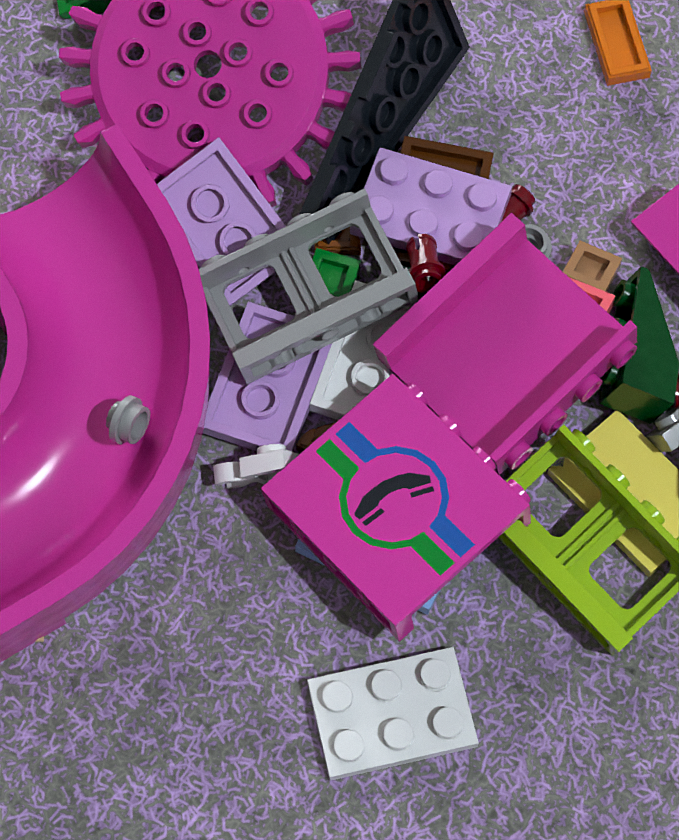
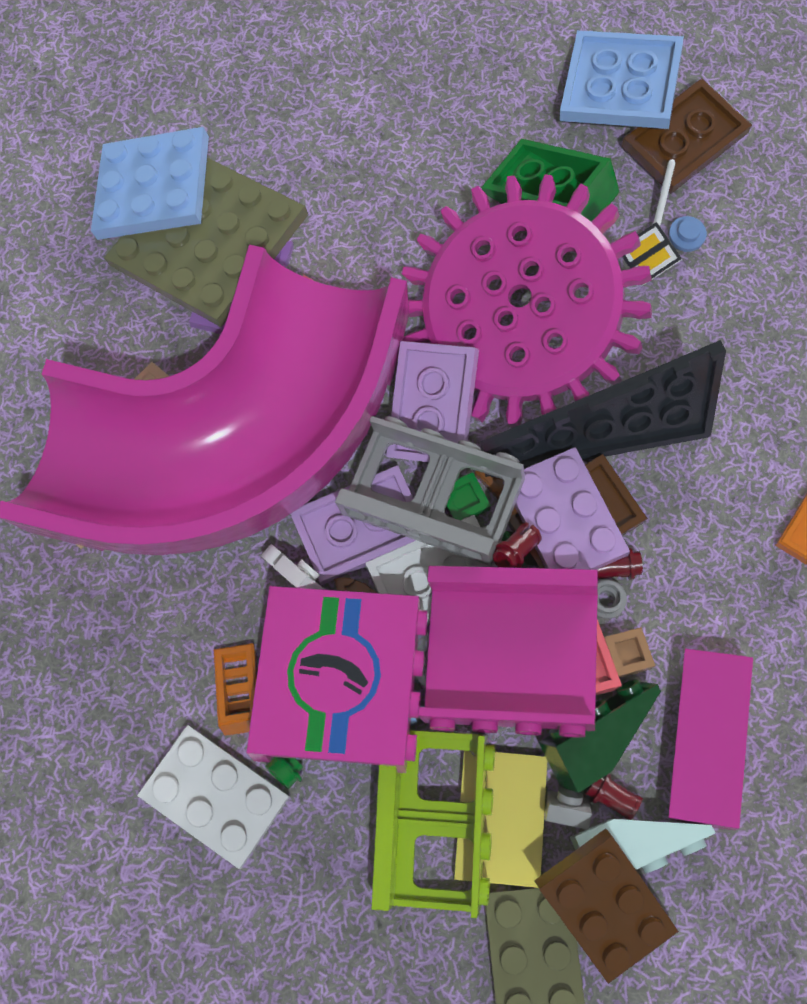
camera: 50 degrees right, 5 degrees up
light grey plate [106,395,150,444] -> none
none -> orange slope [214,643,258,736]
none -> green plate [265,757,303,789]

